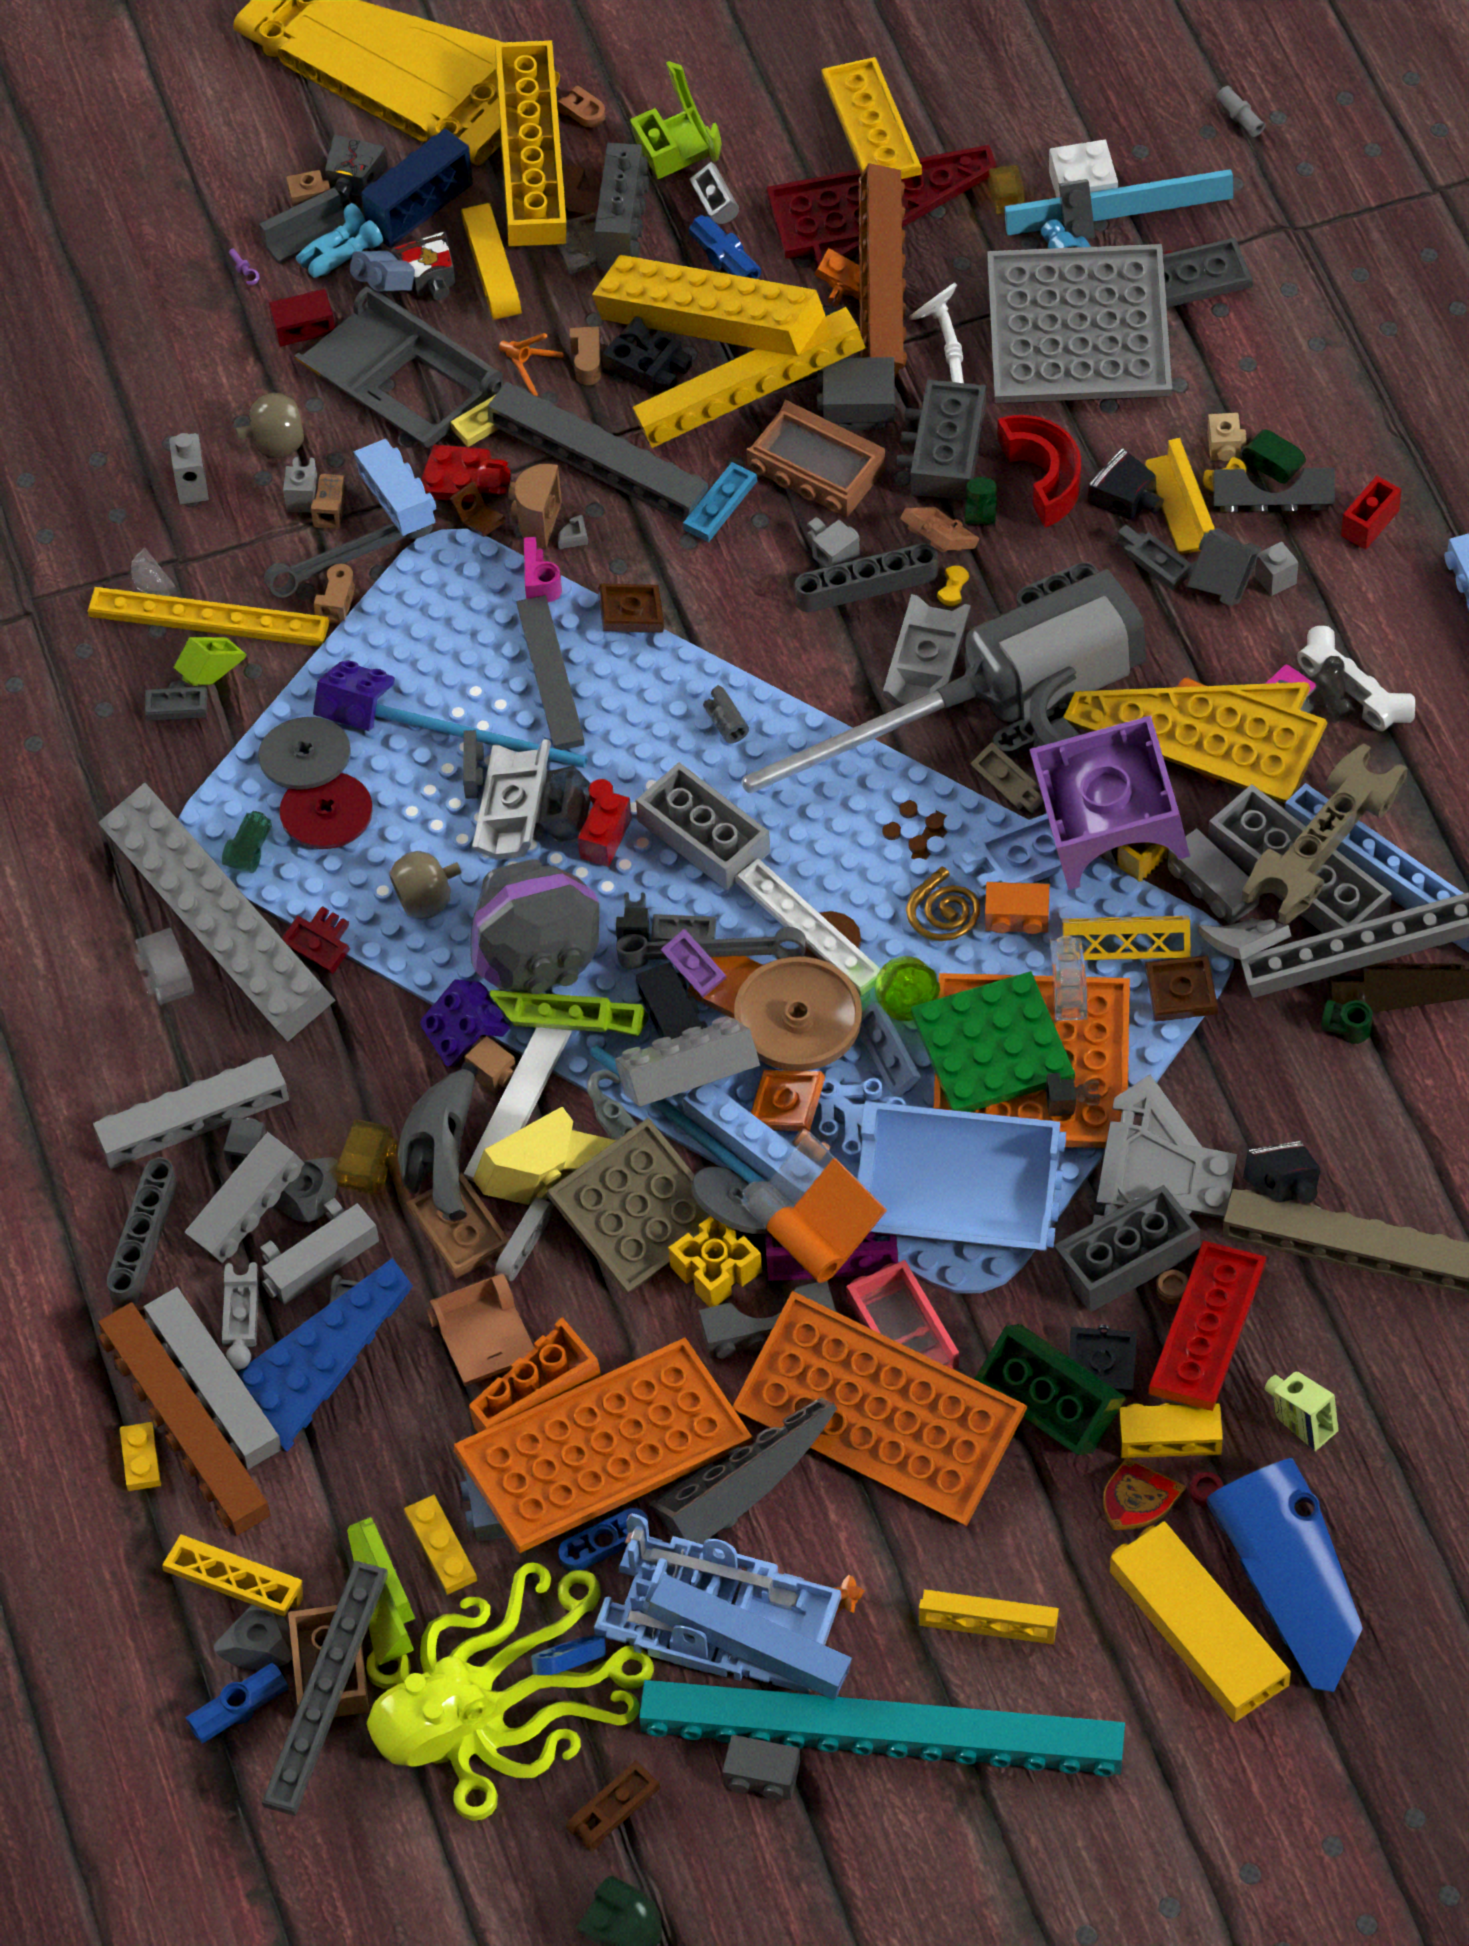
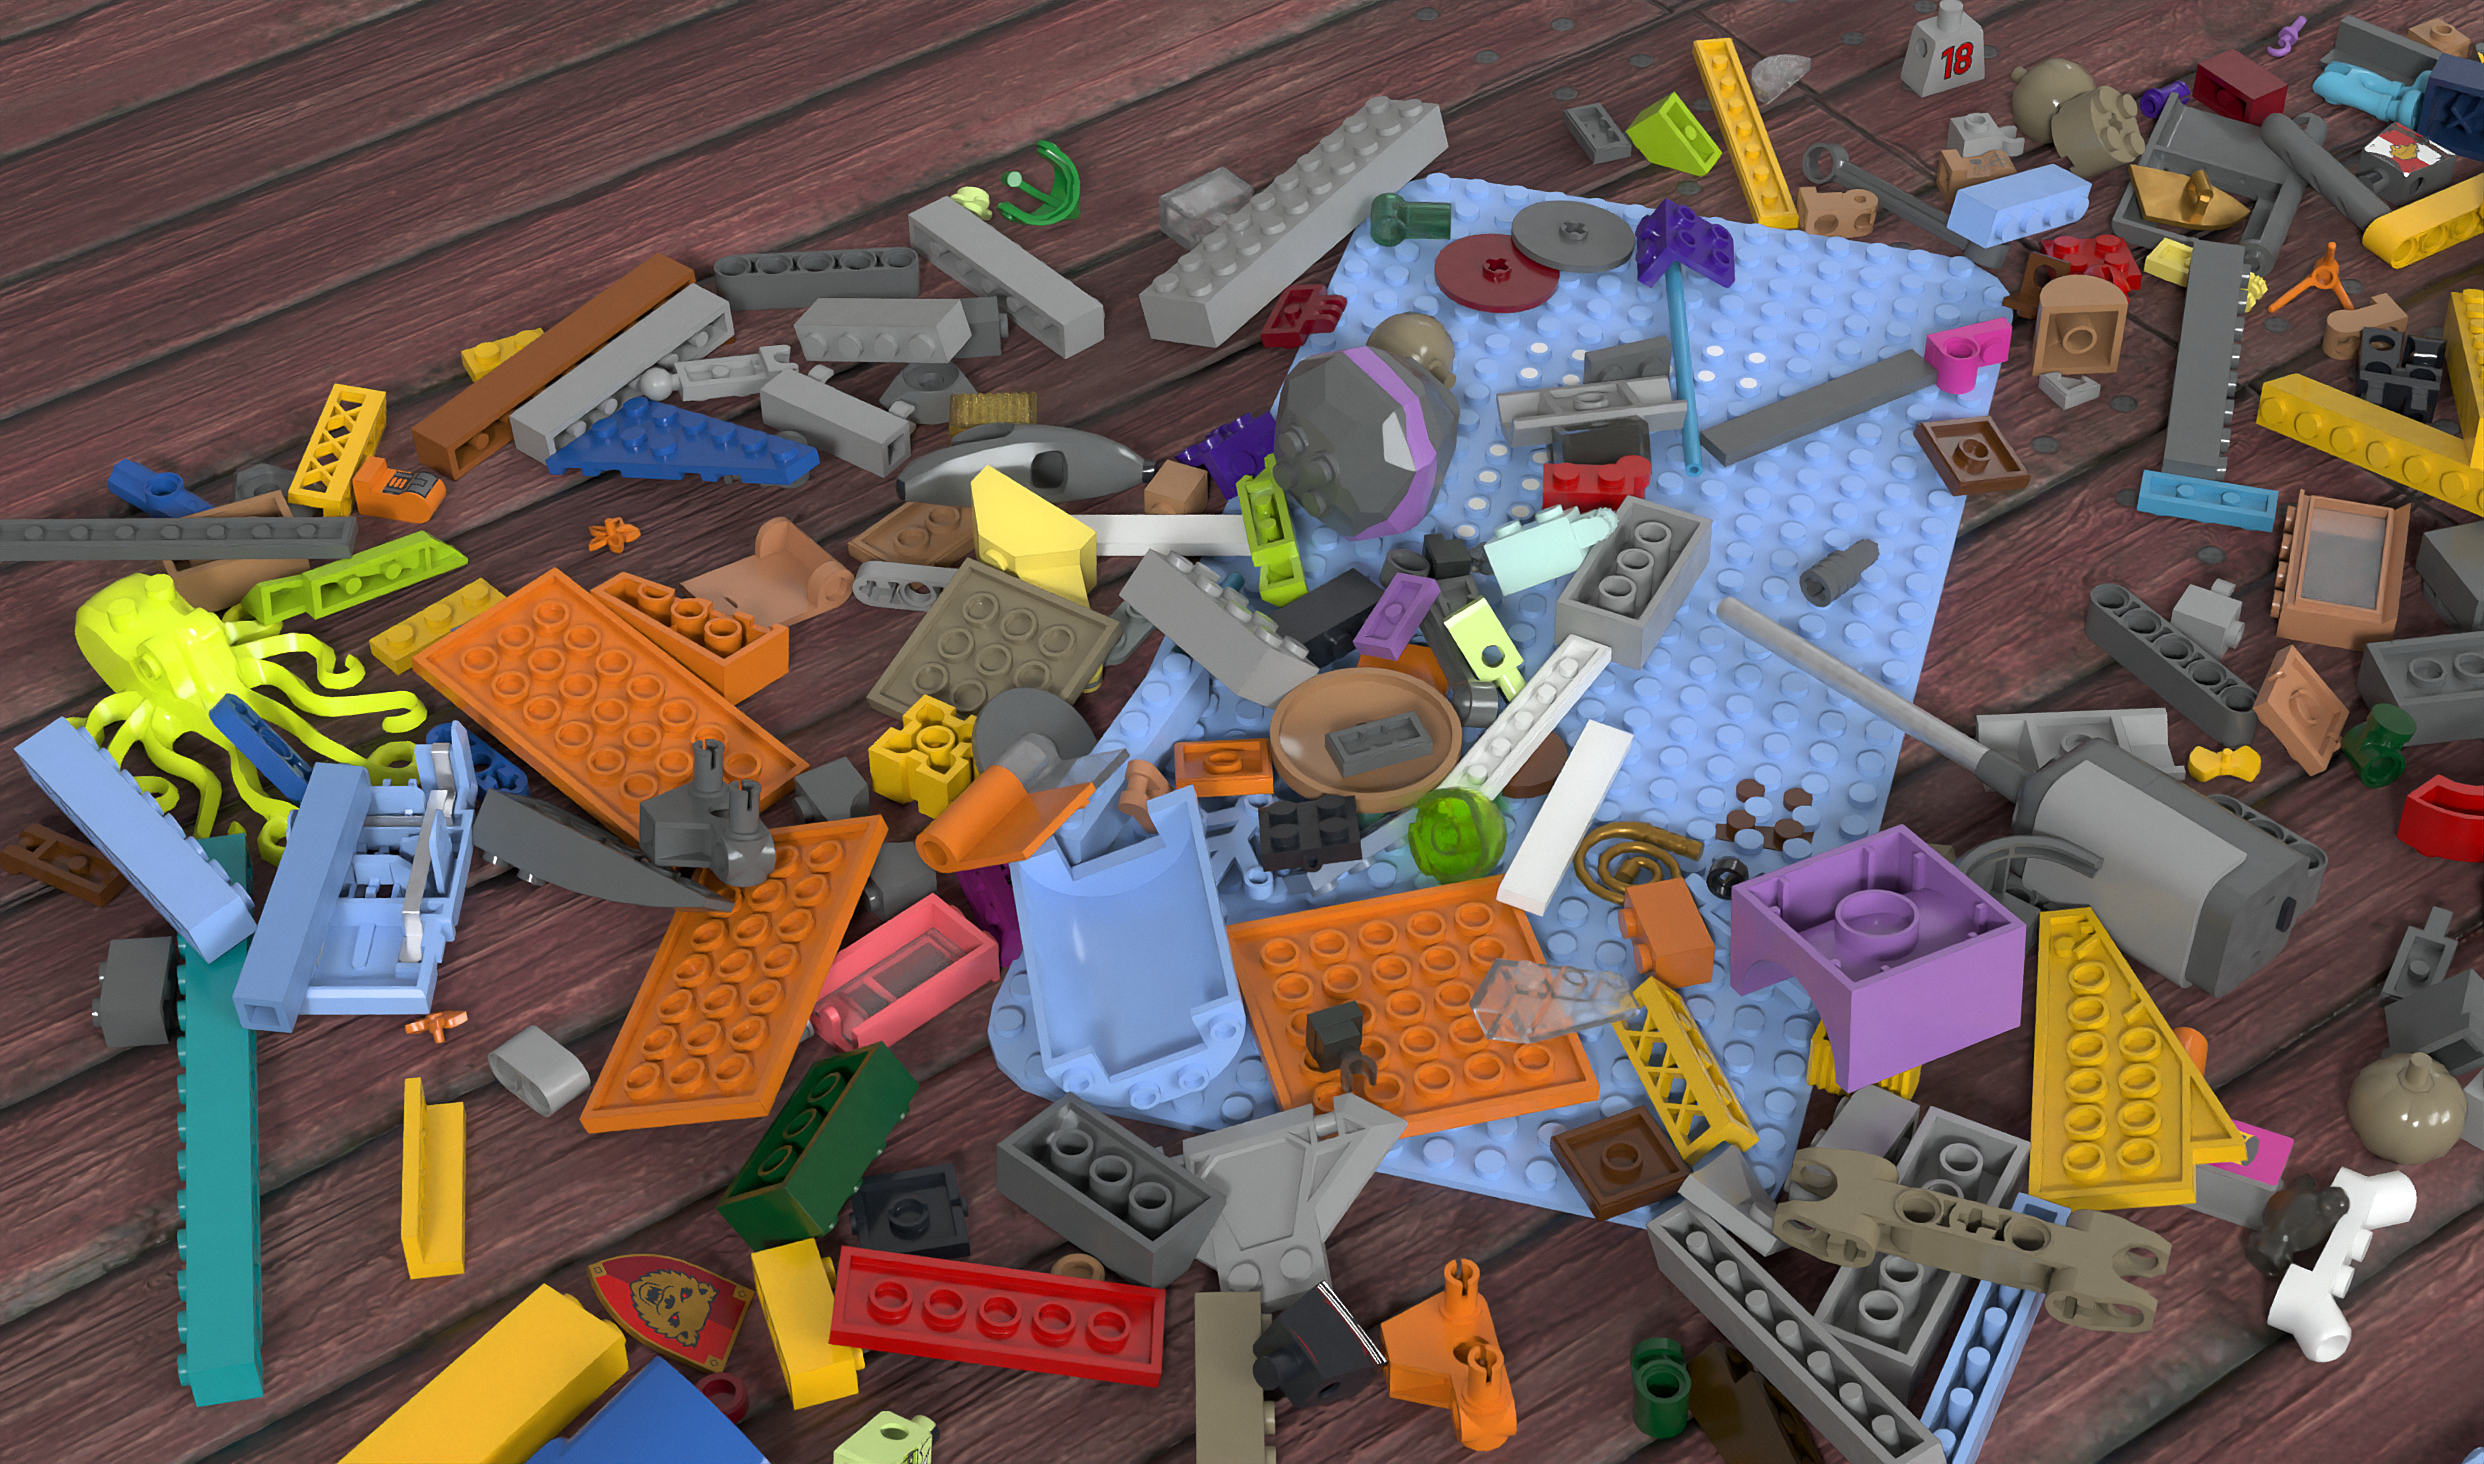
camera: 70 degrees right, 15 degrees down
sand blue brick [350,251,415,291] -> none
green plate [911,971,1075,1112] -> none
none -> light blue brick [14,716,257,964]
none -> orange leg [352,456,446,523]
none -> light grey beam [488,1025,591,1117]
none -> orange plant [588,517,641,553]
none -> dark grey piece [639,739,776,887]
none -> yellowish green plate [950,187,992,221]
none -> green helmet [996,139,1080,226]
none -> black plate [1258,794,1363,873]
none -> dark grey plate [1325,710,1433,778]
none -> orange piece [1380,1259,1517,1451]
none -> yellowish green torso [1443,595,1527,704]
none -> light aqua hinge [1484,504,1619,596]
none -> white tile [1496,719,1634,917]
none -> black hinge [1706,856,1749,900]
none -> dark tan brick [2051,86,2145,179]
none -> pearl gold shield [2128,164,2250,230]
none -> dark purple pin [2140,81,2190,119]
none -> dark grey piece [2260,113,2392,232]
none -> dark tan piece [2347,1052,2468,1165]

